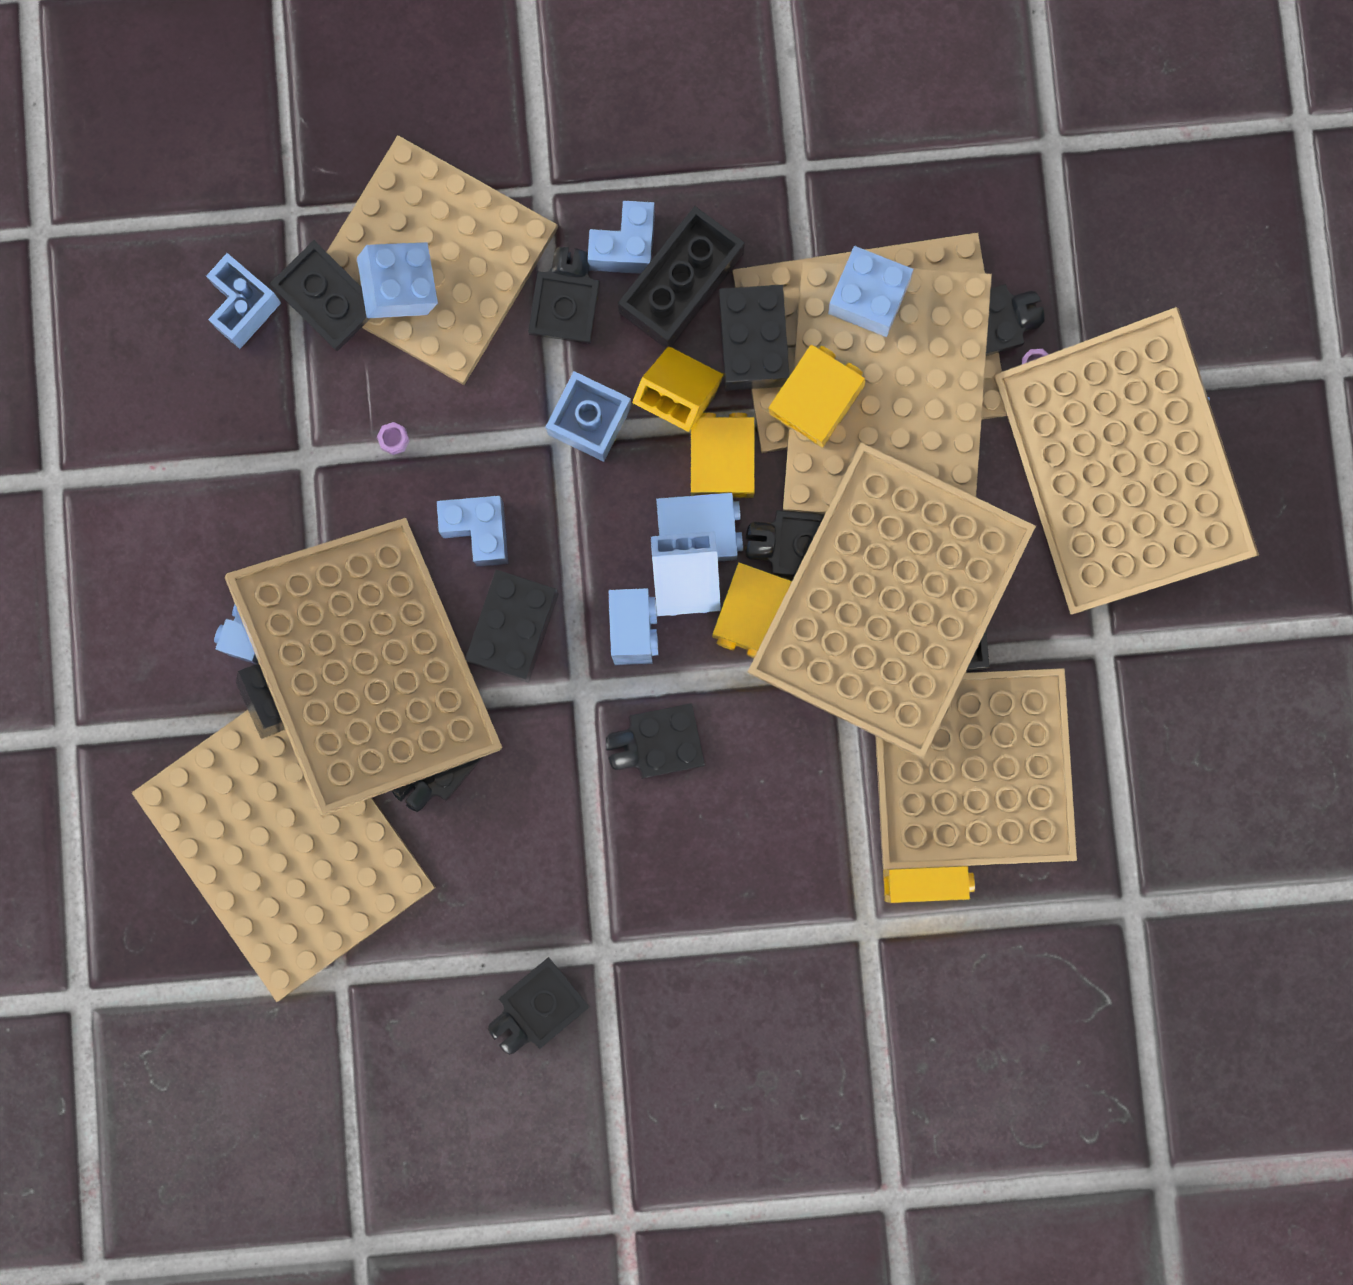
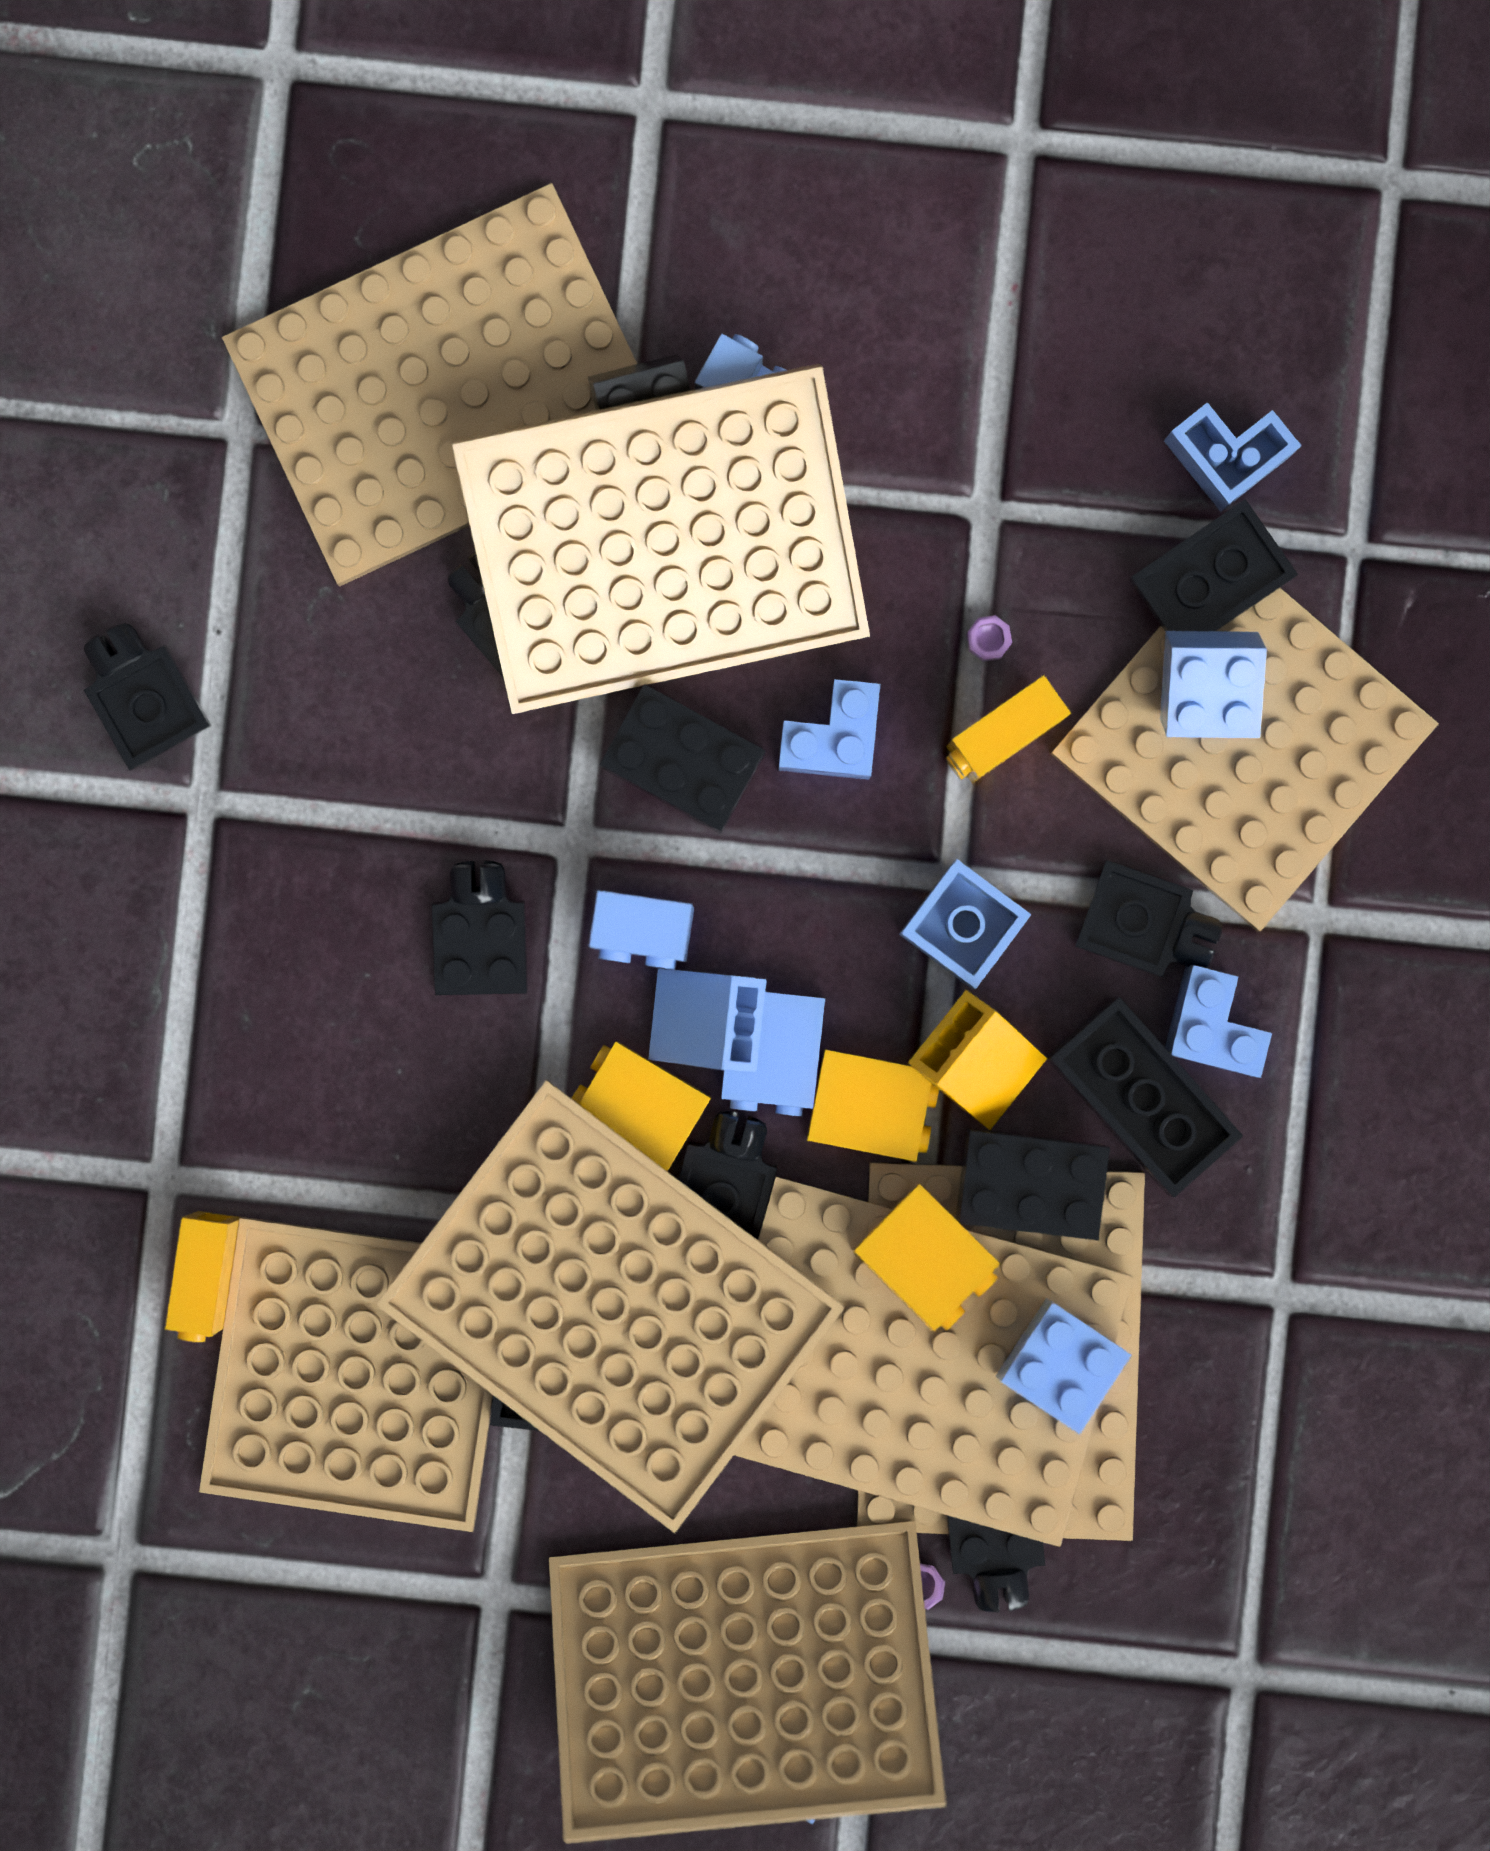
camera: 100 degrees right, 5 degrees up
none -> yellow brick [946,675,1071,784]

